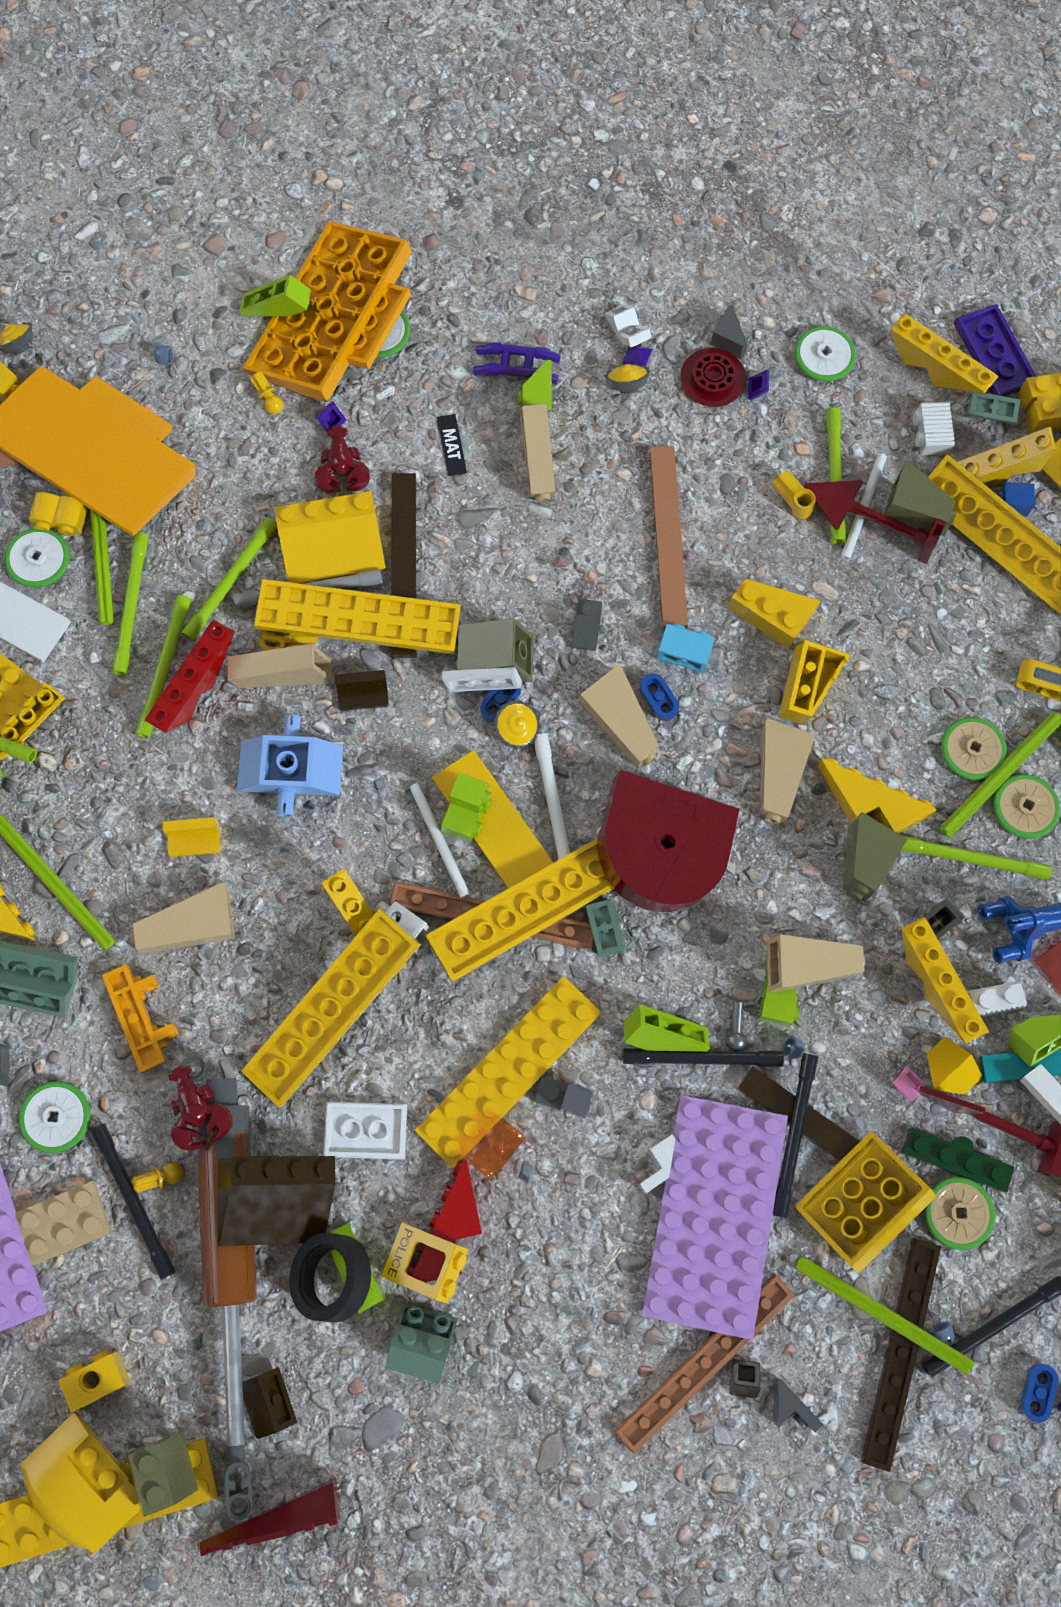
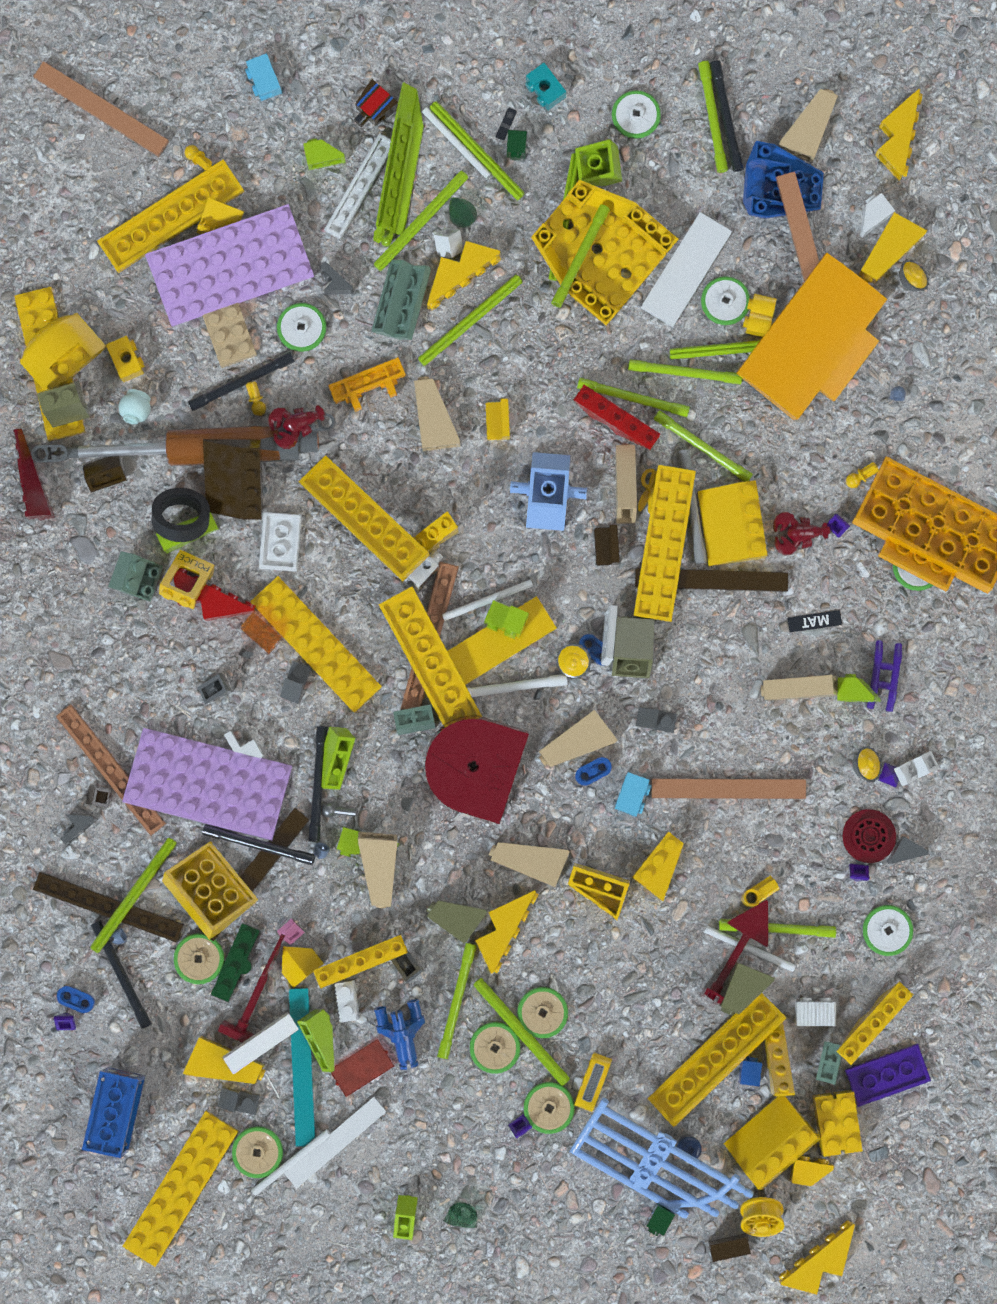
camera: 100 degrees right, 10 degrees up
lime slope [239,274,311,317] -> none
none -> light aqua piece [118,389,151,425]
none -> dark grey slope [198,673,232,704]

